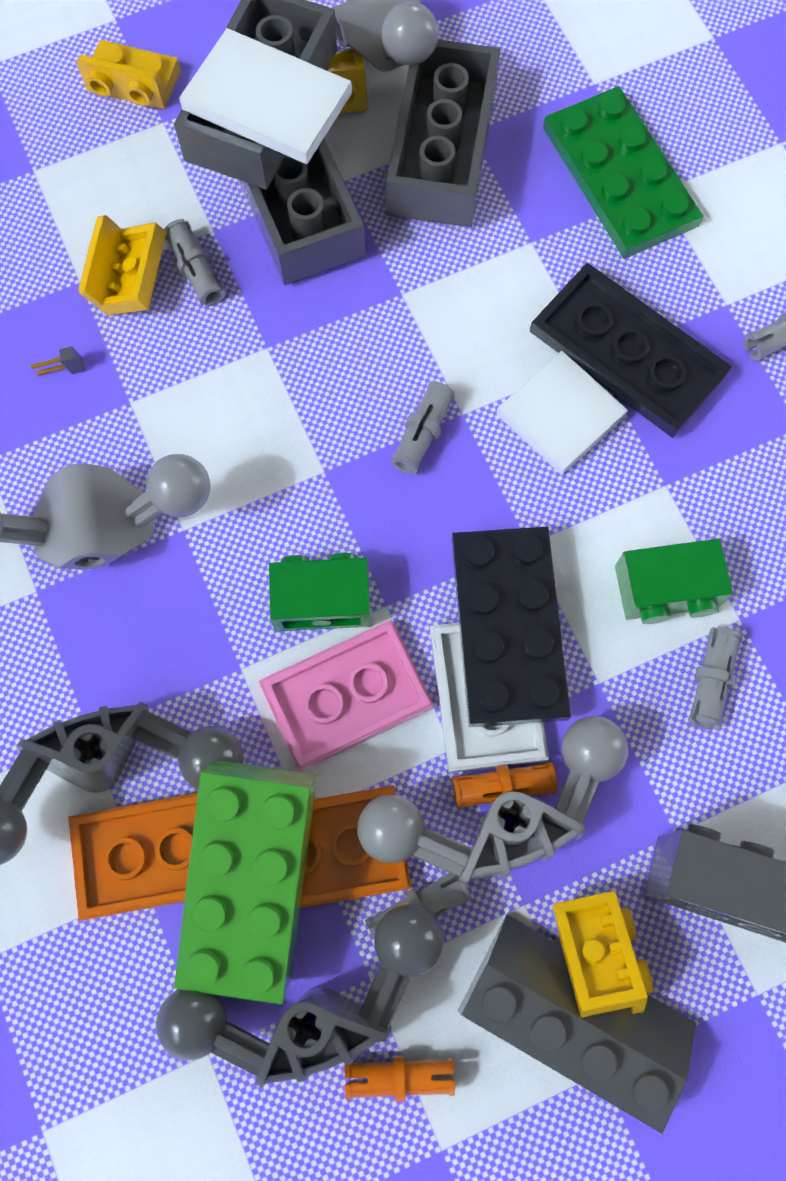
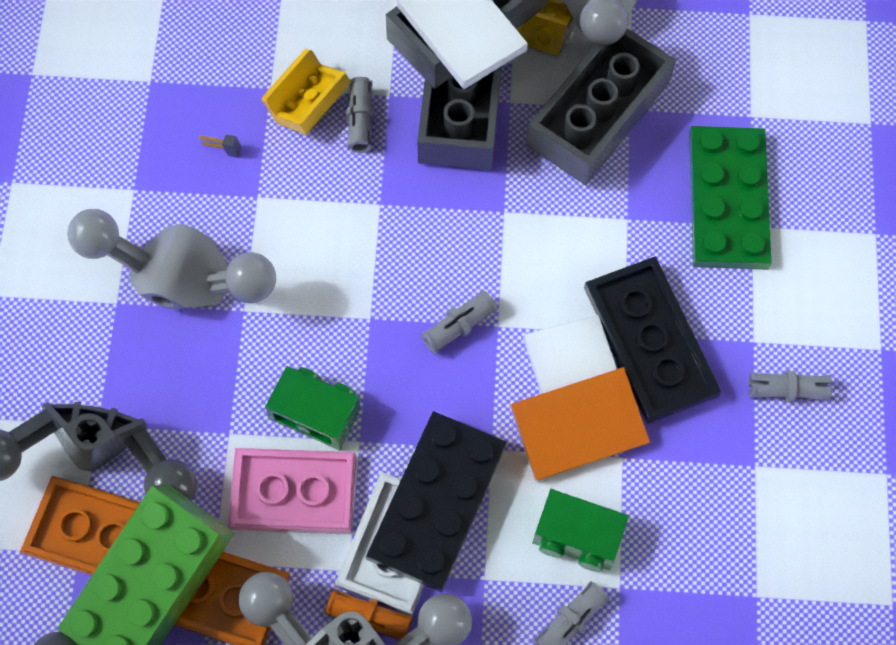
camera: 25 degrees right, 5 degrees down
none -> orange tile [510,367,650,481]

